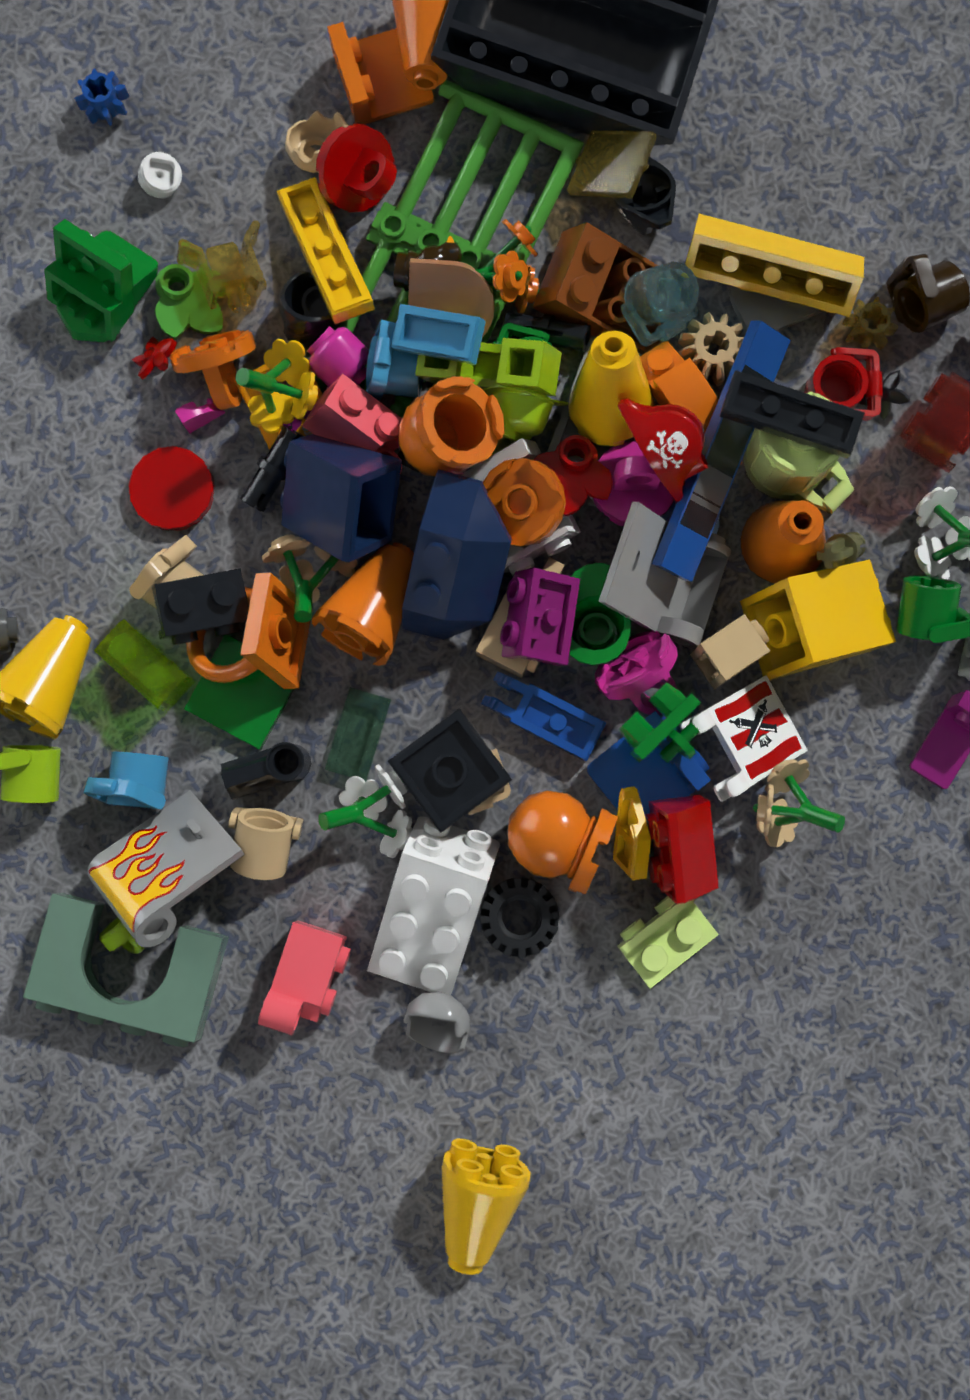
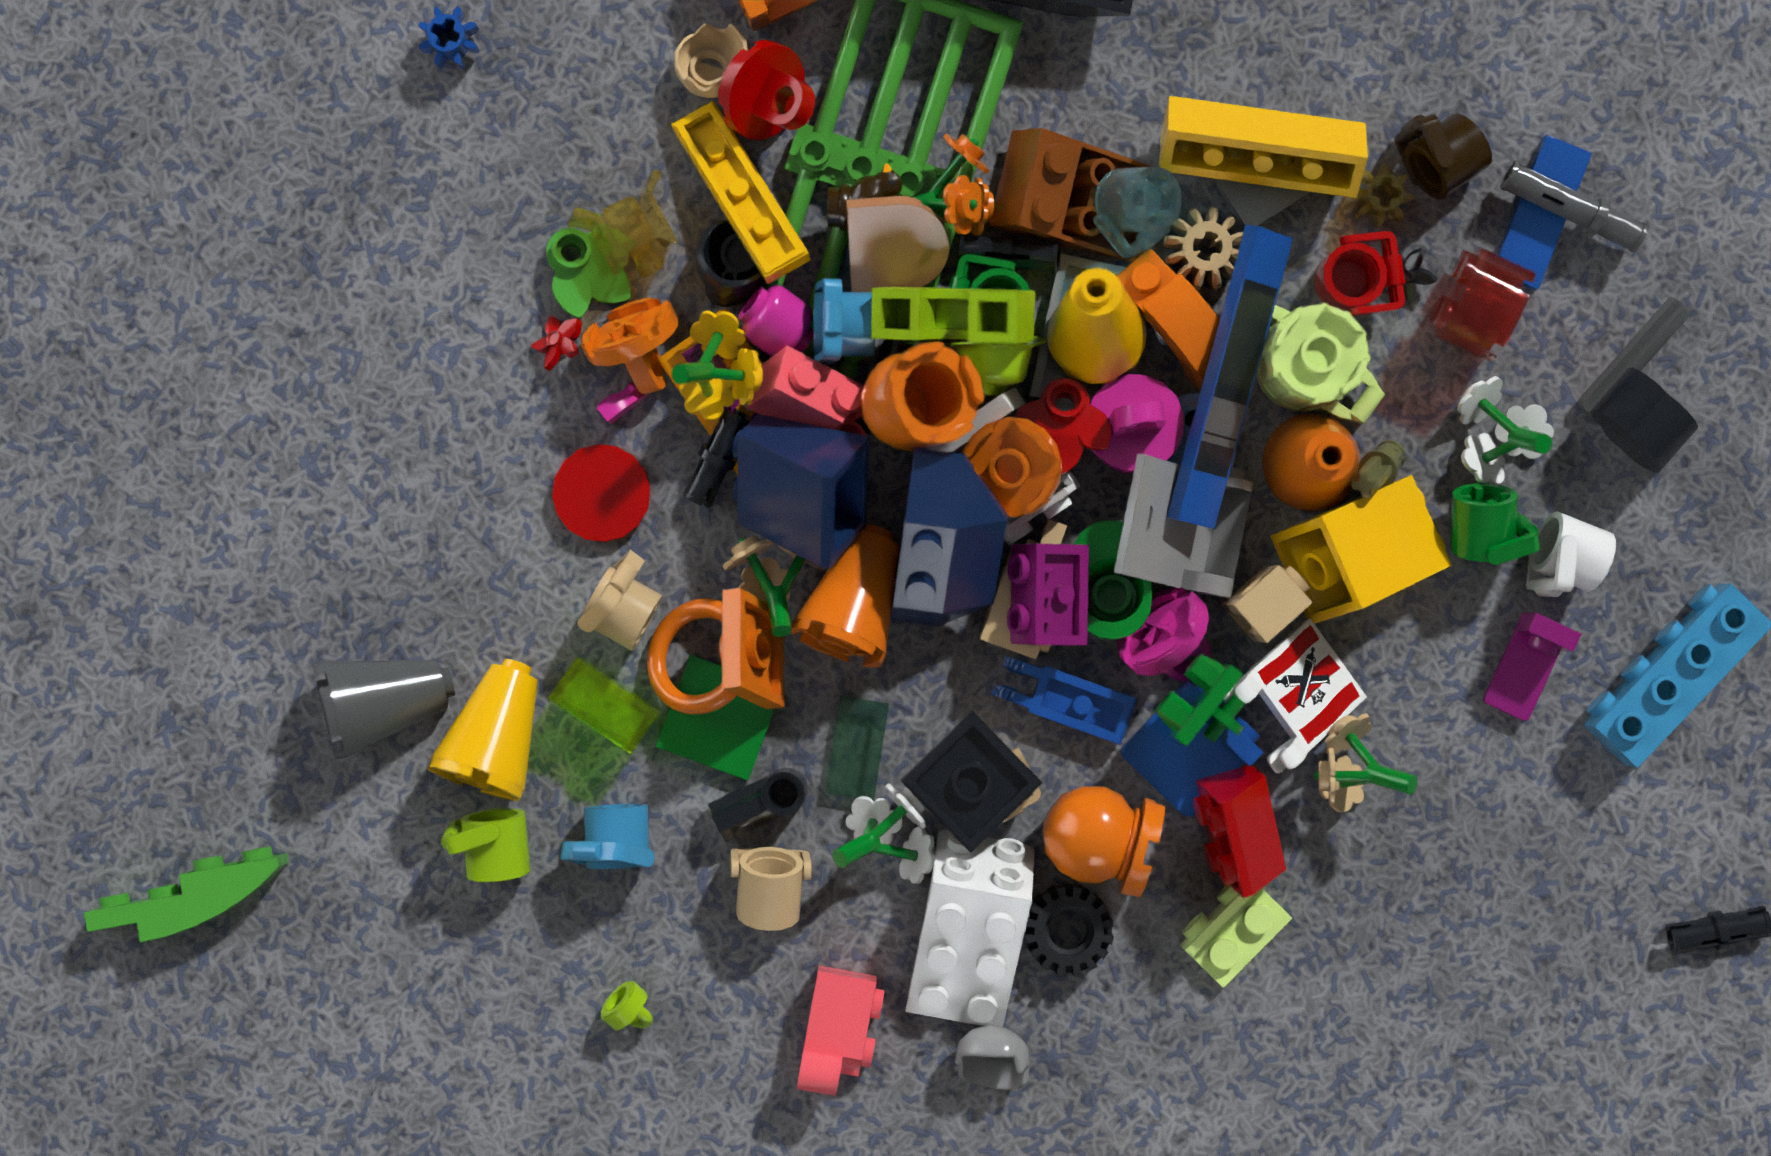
camera: 15 degrees left, 5 degrees up
sand green arch [23,893,229,1047] -> none
green piece [44,219,158,342] -> none
light grey door [87,790,244,947] -> none
white tile [138,152,182,198] -> none
black bracket [152,568,249,645] -> none
dark azure tile [391,304,486,365] -> none
clear yellow piece [567,130,657,198] -> none
black hat [612,143,676,236] -> none
yellow tile [613,786,651,881] -> none
red hat [618,398,708,503] -> none
black tile [719,370,865,459] -> none

